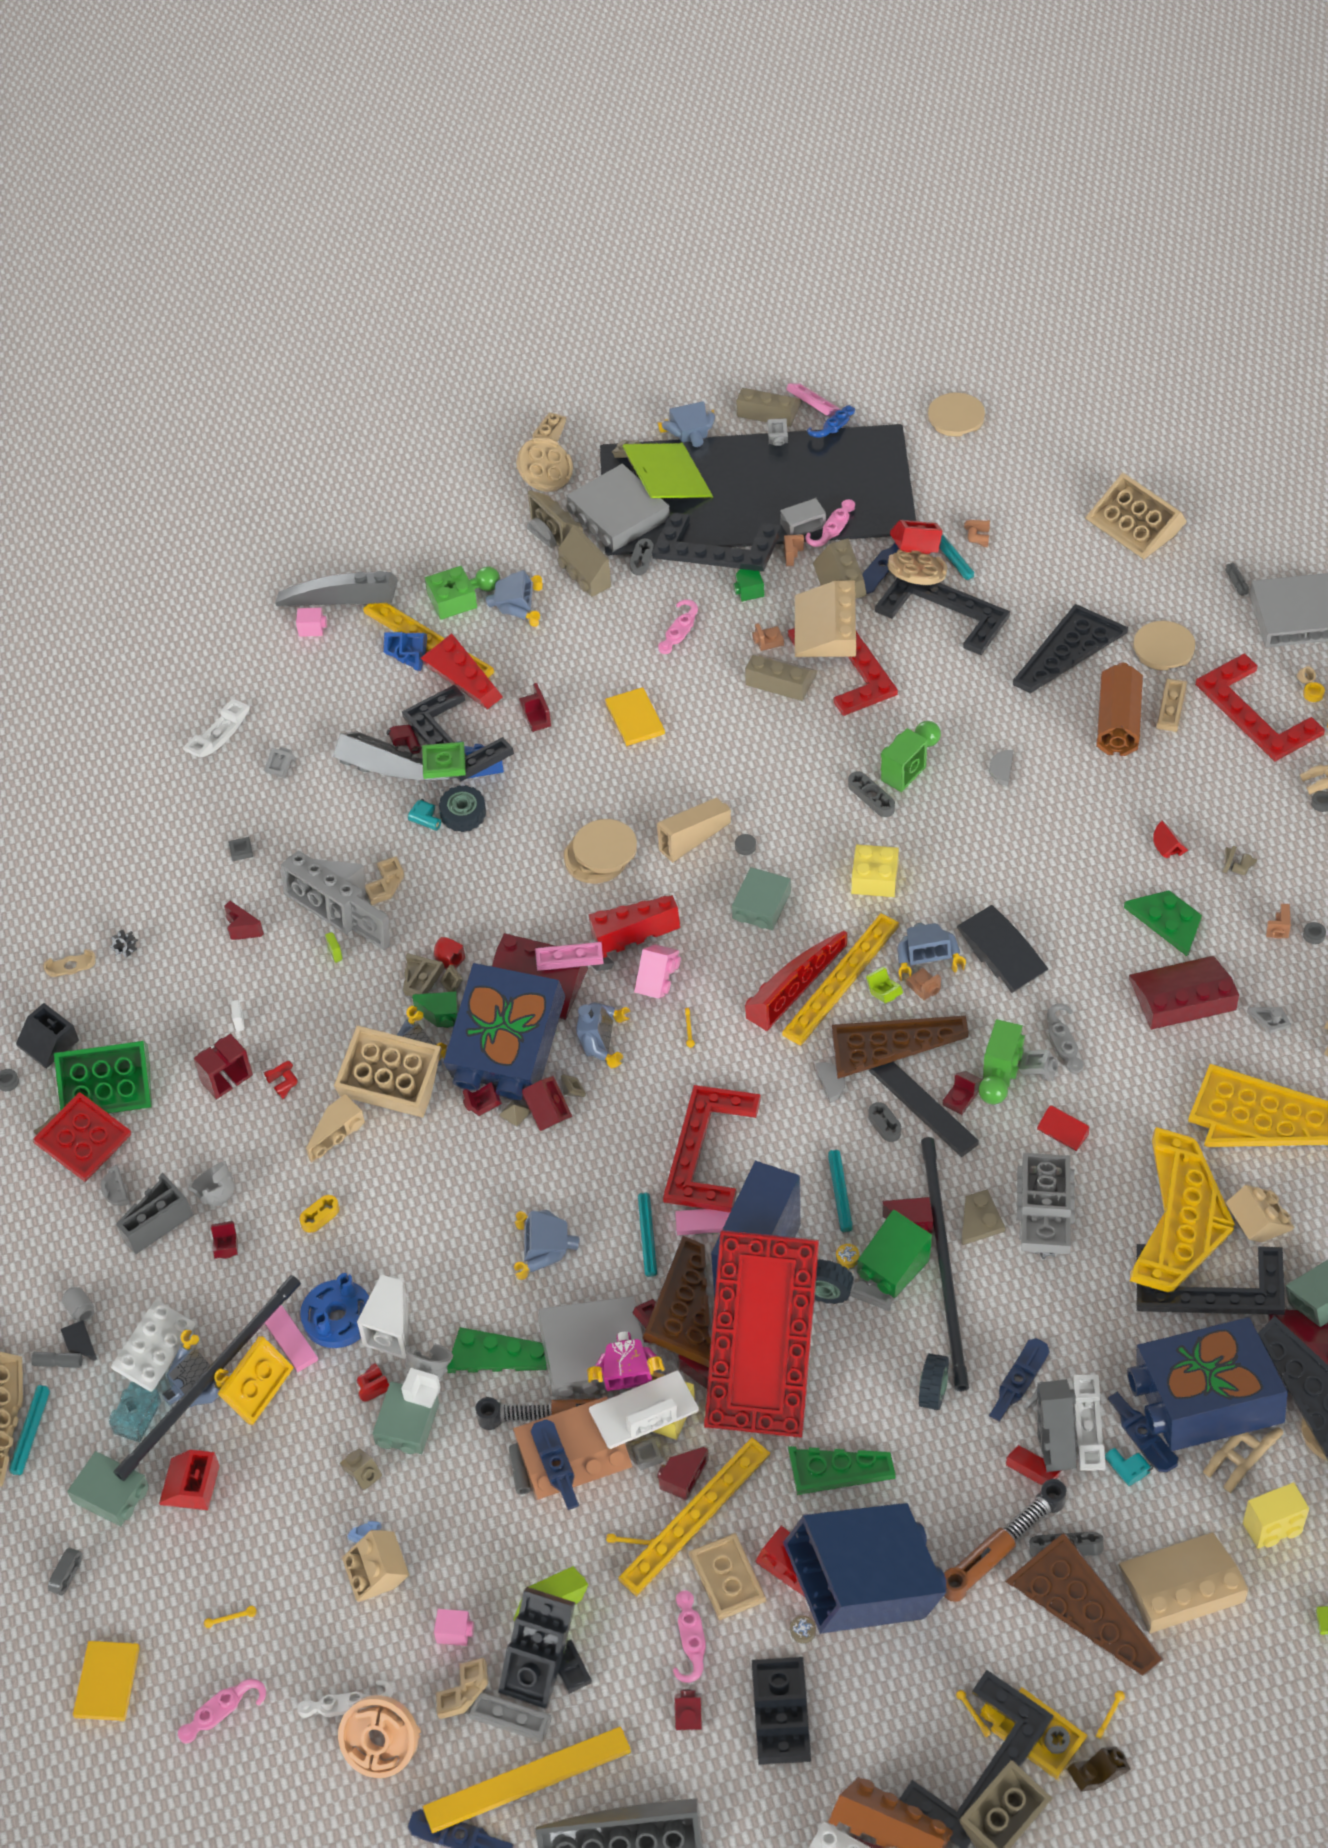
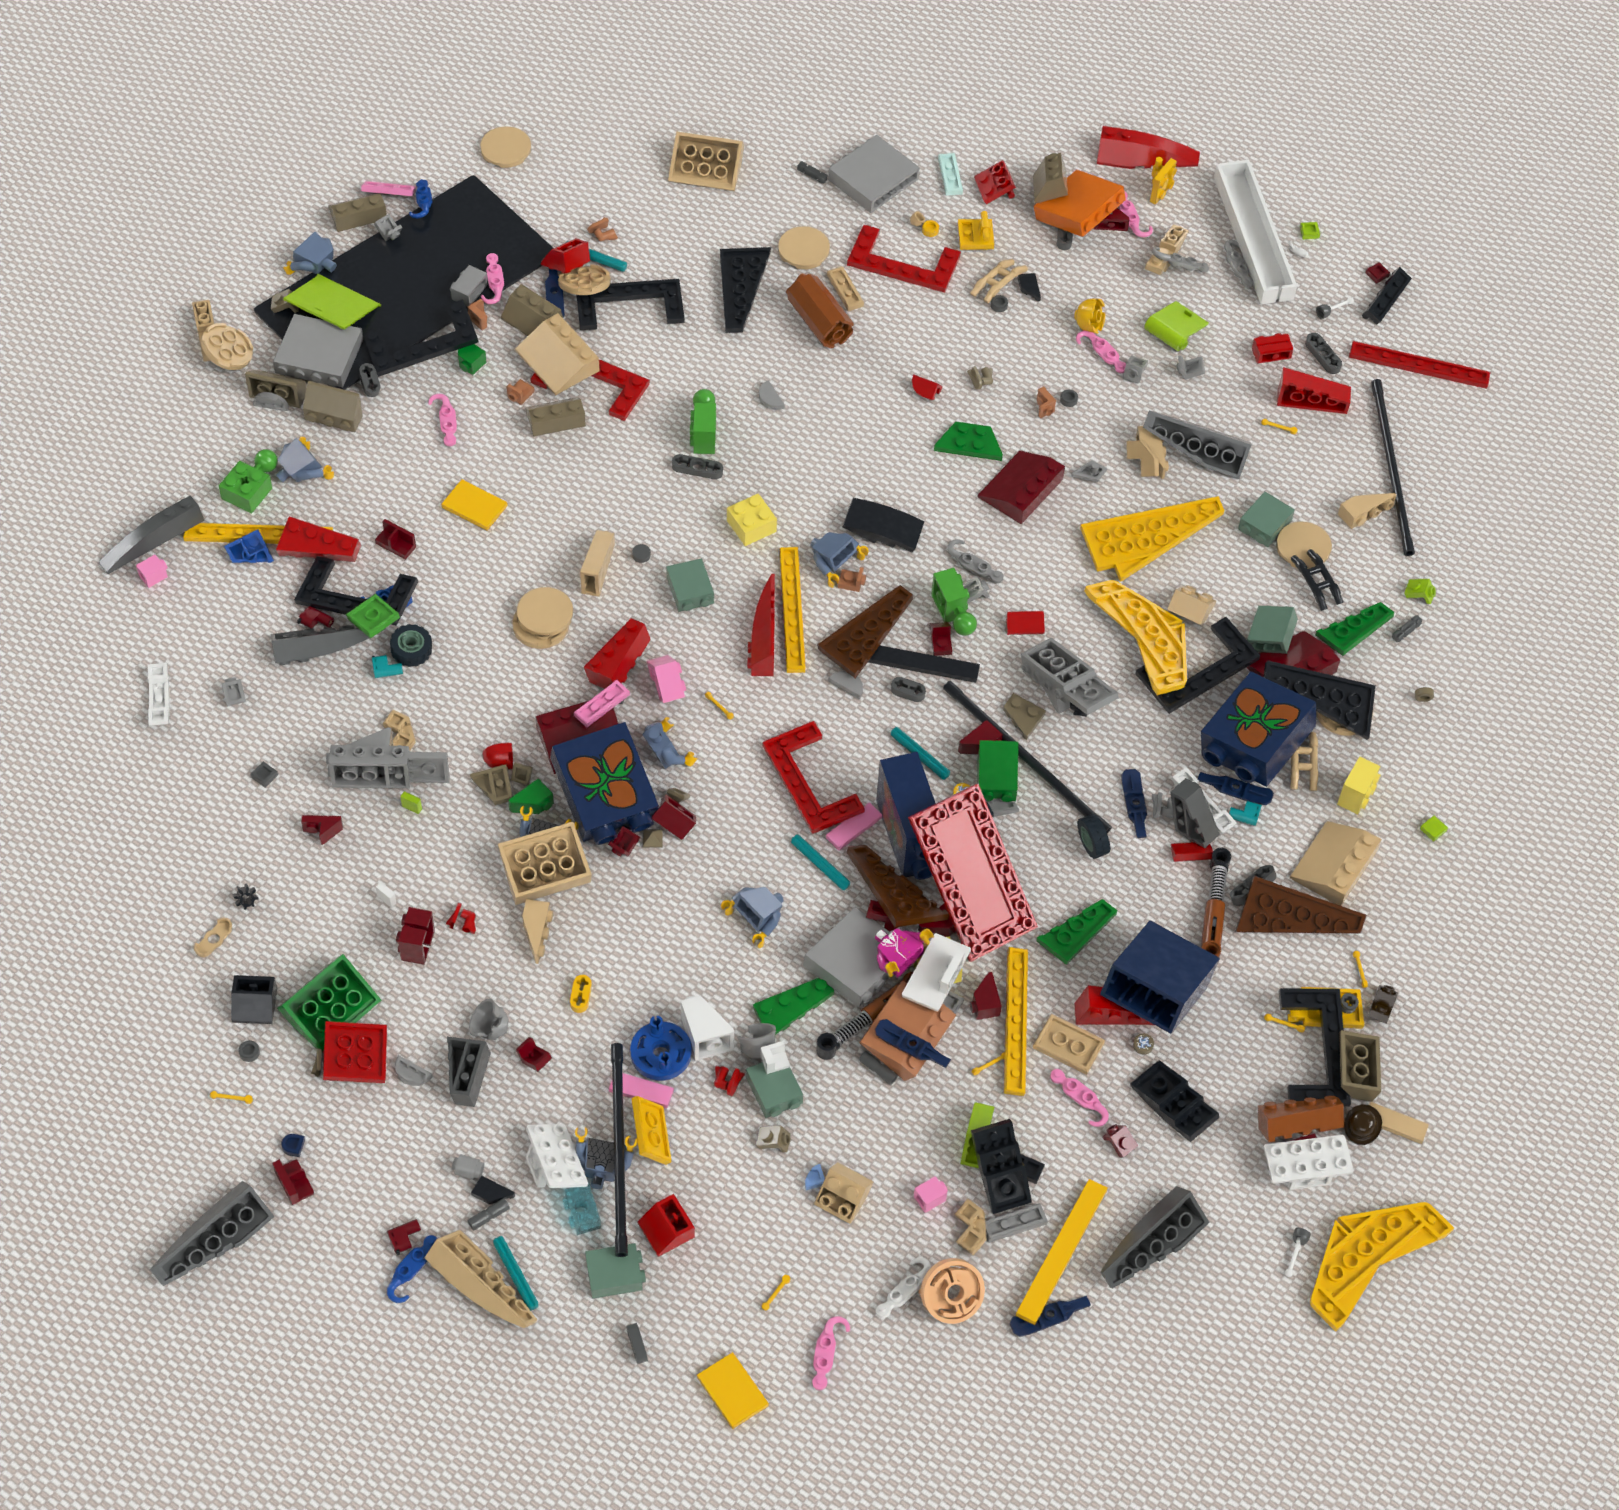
camera: 45 degrees left, 5 degrees up
lime bracket [866,967,903,1003] -> none

